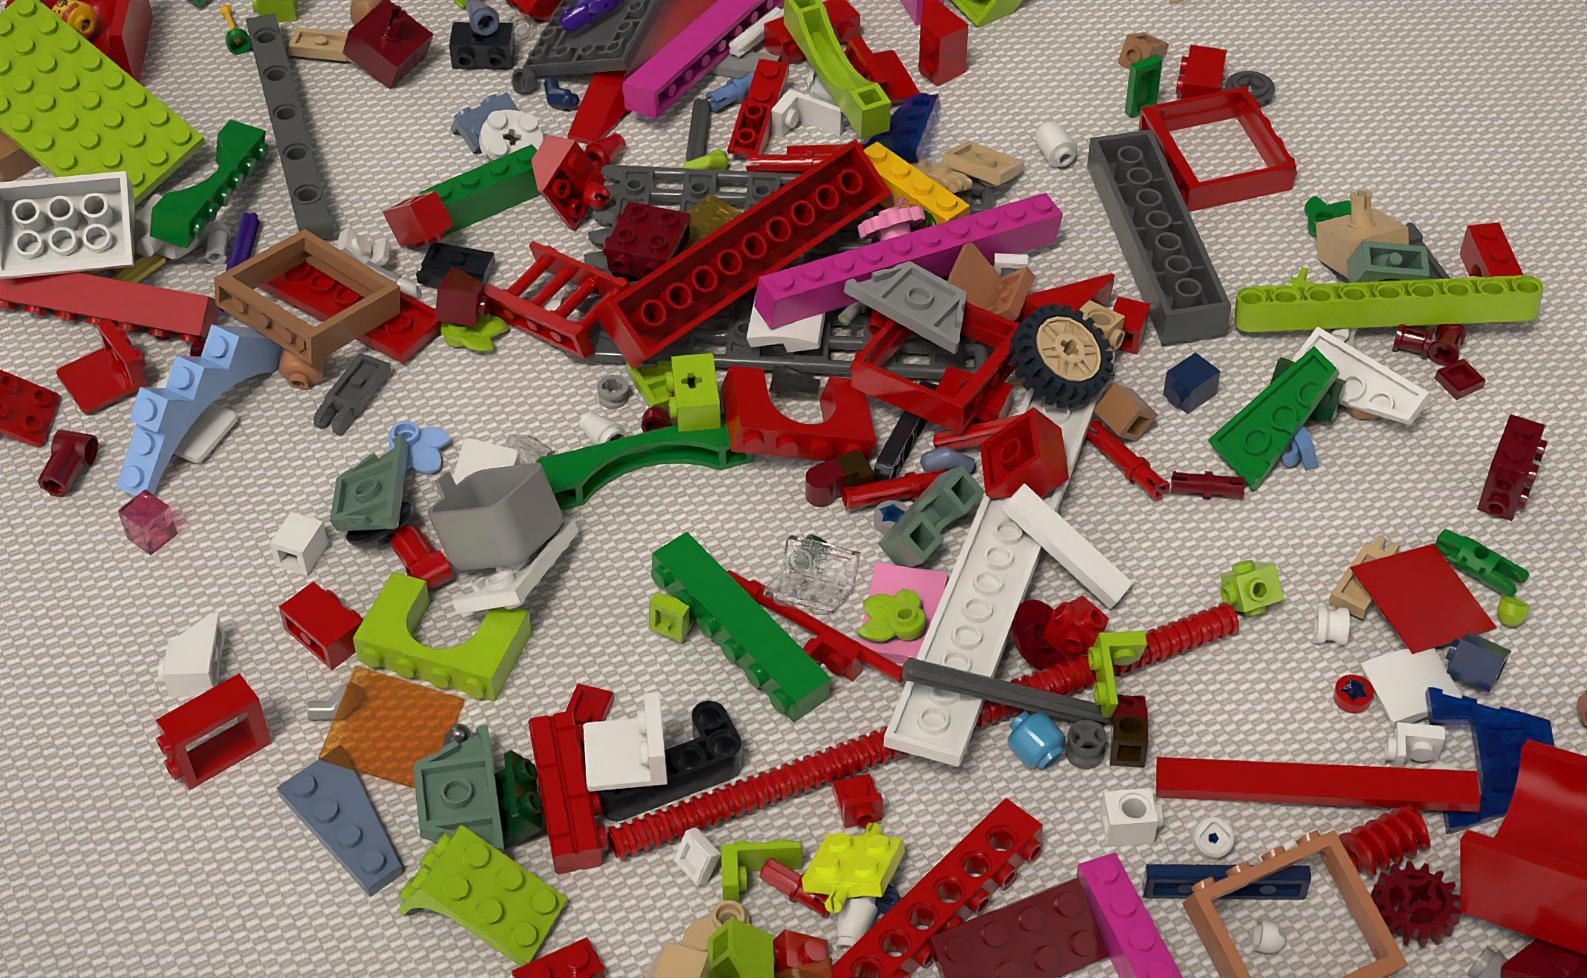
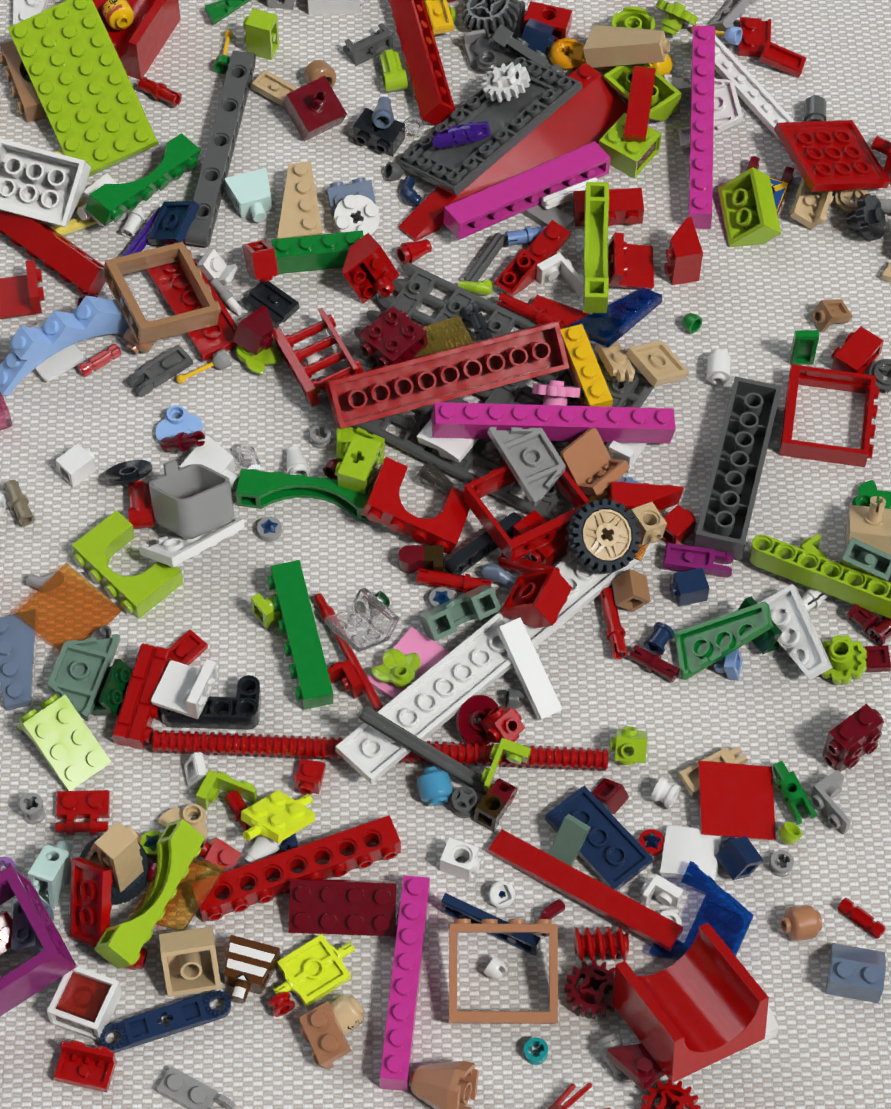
camera: 25 degrees right, 10 degrees up
red brick [279,581,363,670] -> none
sand green wing [330,434,409,531] -> none
none -> dark tan pin [3,480,35,526]
none -> axle [78,344,121,377]
none -> red pin [138,77,182,107]
none -> dark blue plate [145,201,200,245]
none -> dark red pin [161,431,205,453]
none -> hinge [176,348,232,384]
none -> light aqua torso [224,168,272,222]
none -> light grey tile [257,517,282,542]
none -> tan wedge [277,161,323,239]
none -> black axle [465,303,492,341]
none -> dark grey hinge [505,688,524,709]
none -> dark red arm [538,899,565,937]
none -> dark blue plate [545,786,653,891]
none -> sand green tile [548,814,591,867]
none -> dark red slope [591,778,629,814]
none -> dark blue bush [643,622,674,655]
none -> magenta hinge [663,543,734,578]
none -> green hinge [682,313,703,333]
none -> light grey bush [769,850,794,877]
none -> light grey bracket [811,770,851,834]
none -> lime plant [821,635,867,685]

